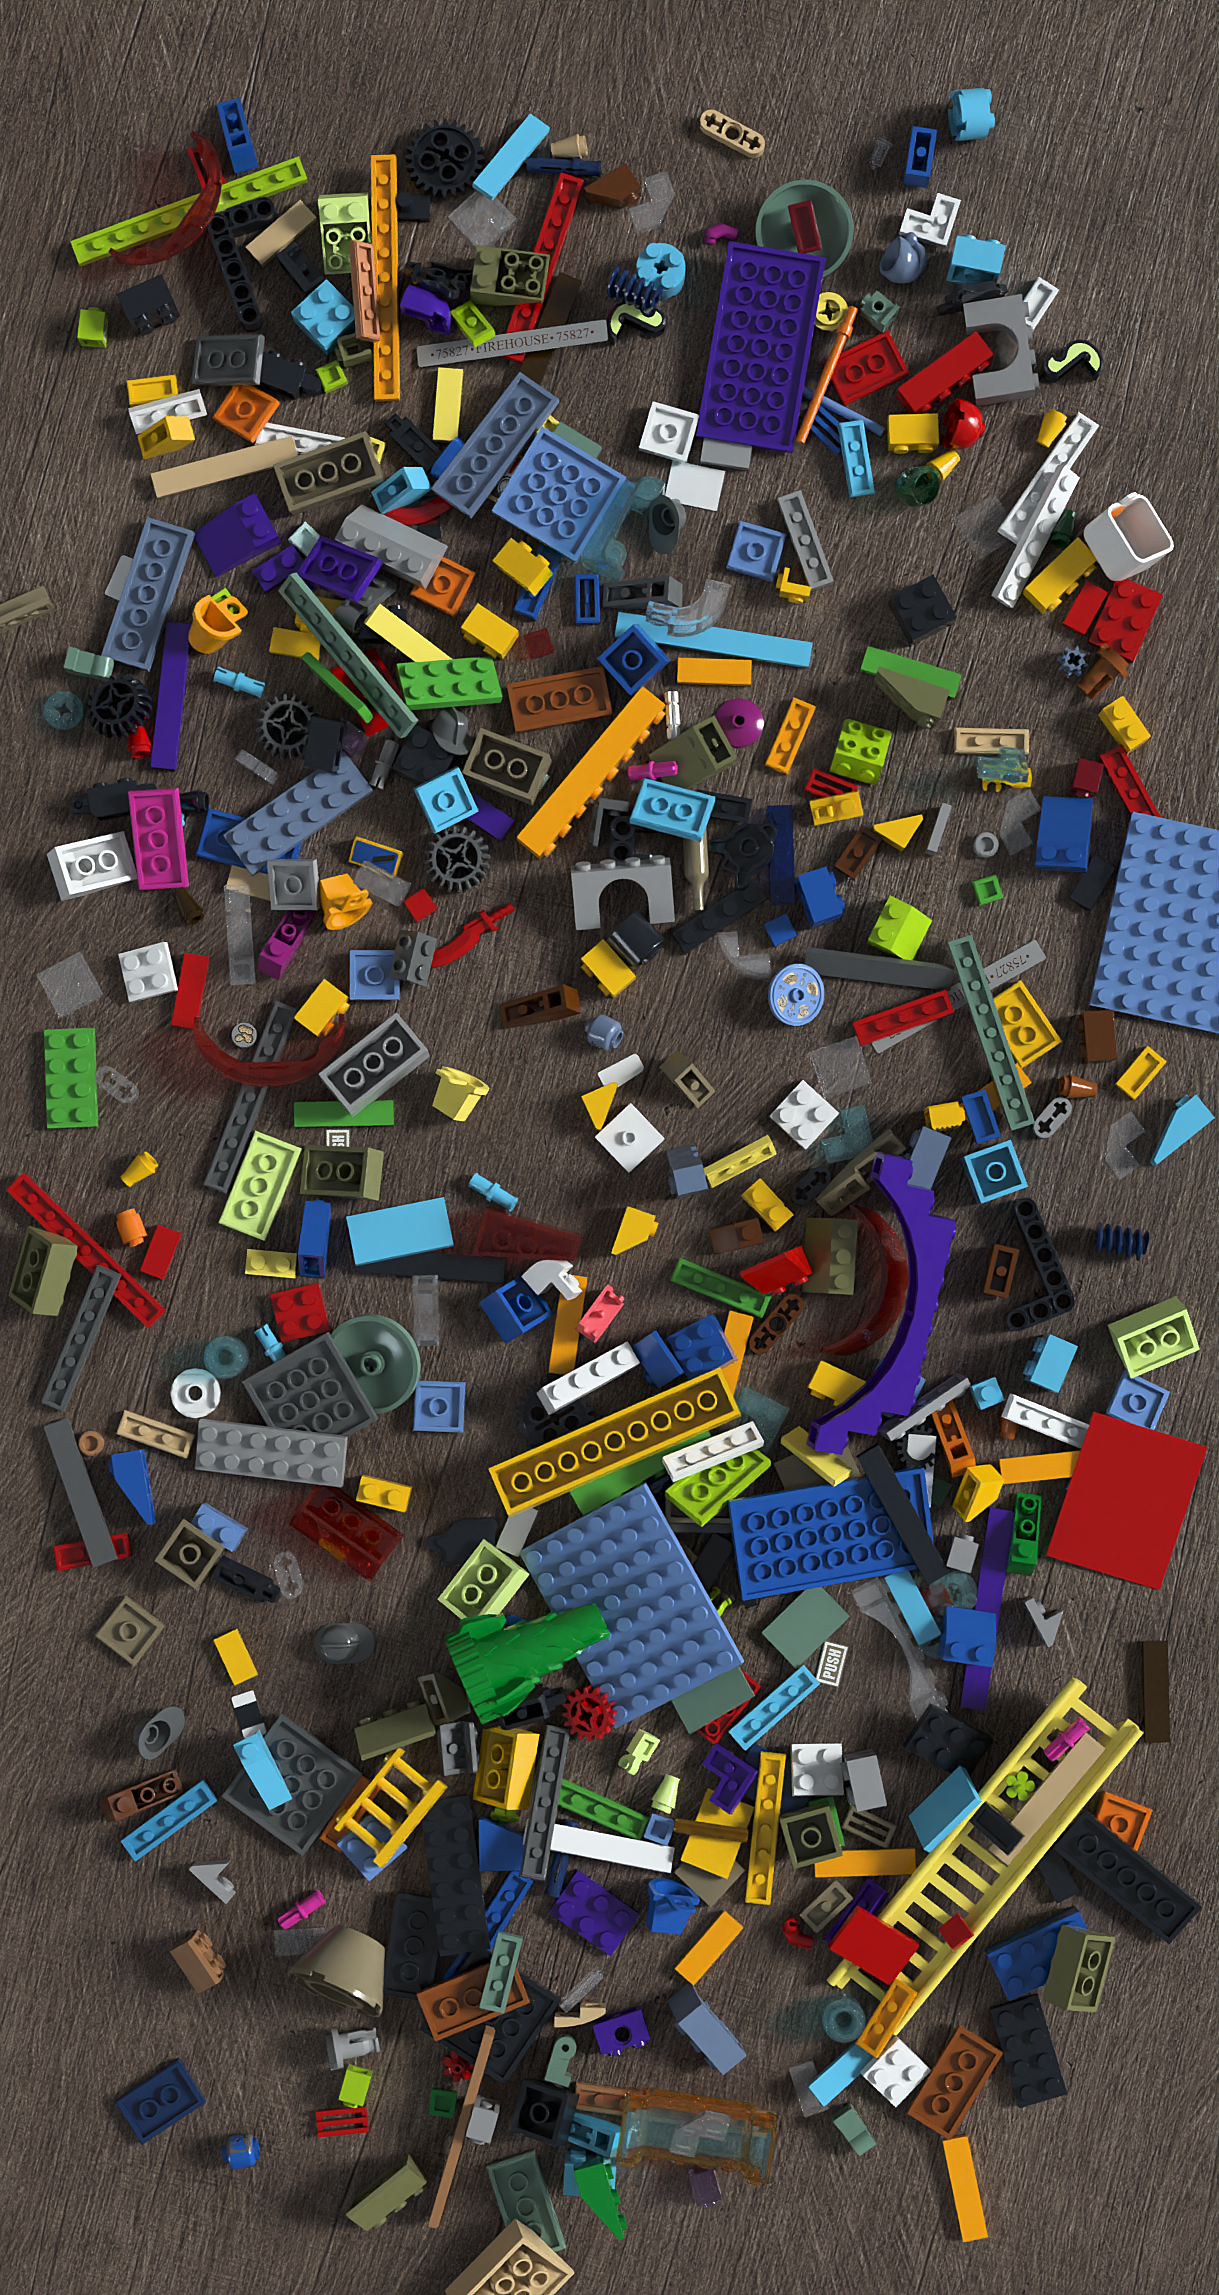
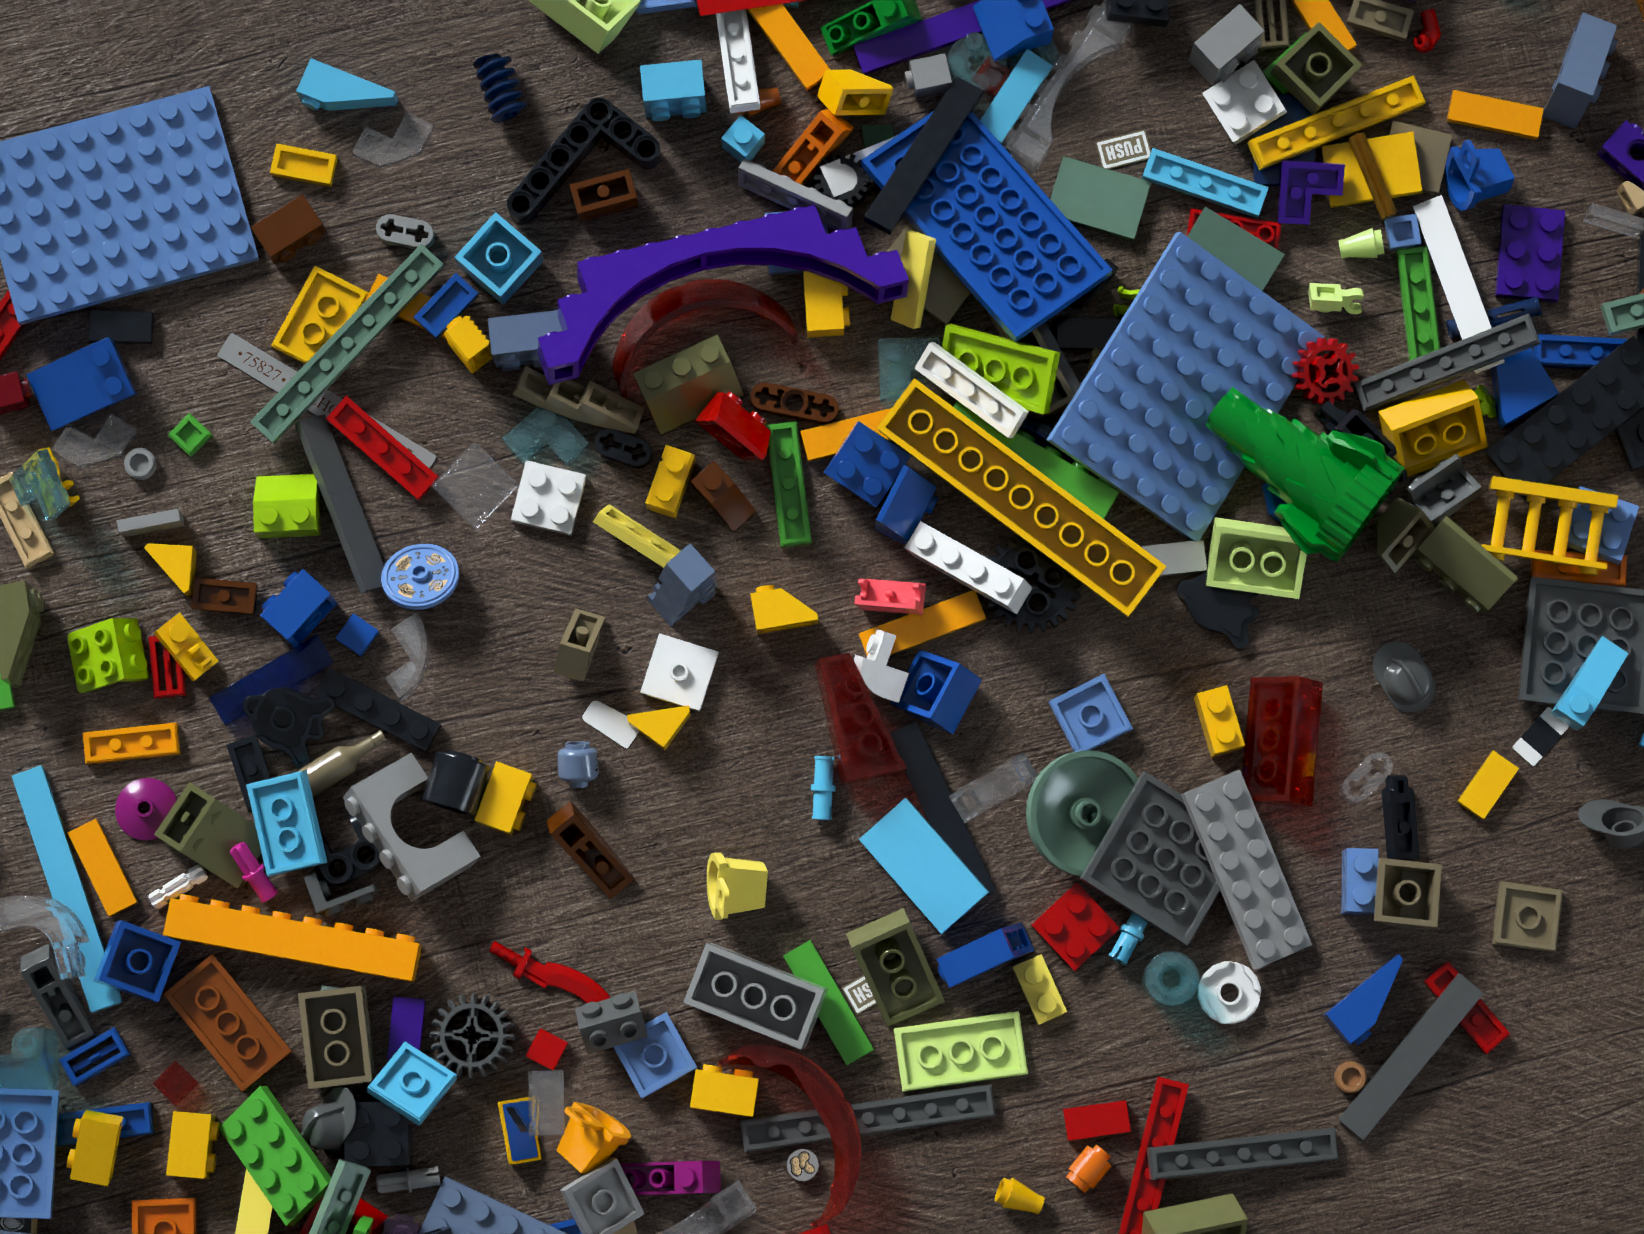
camera: 120 degrees left, 5 degrees down
tan tile [116,1410,196,1459] -> none
dark orange cone [1058,1074,1097,1098] -> none

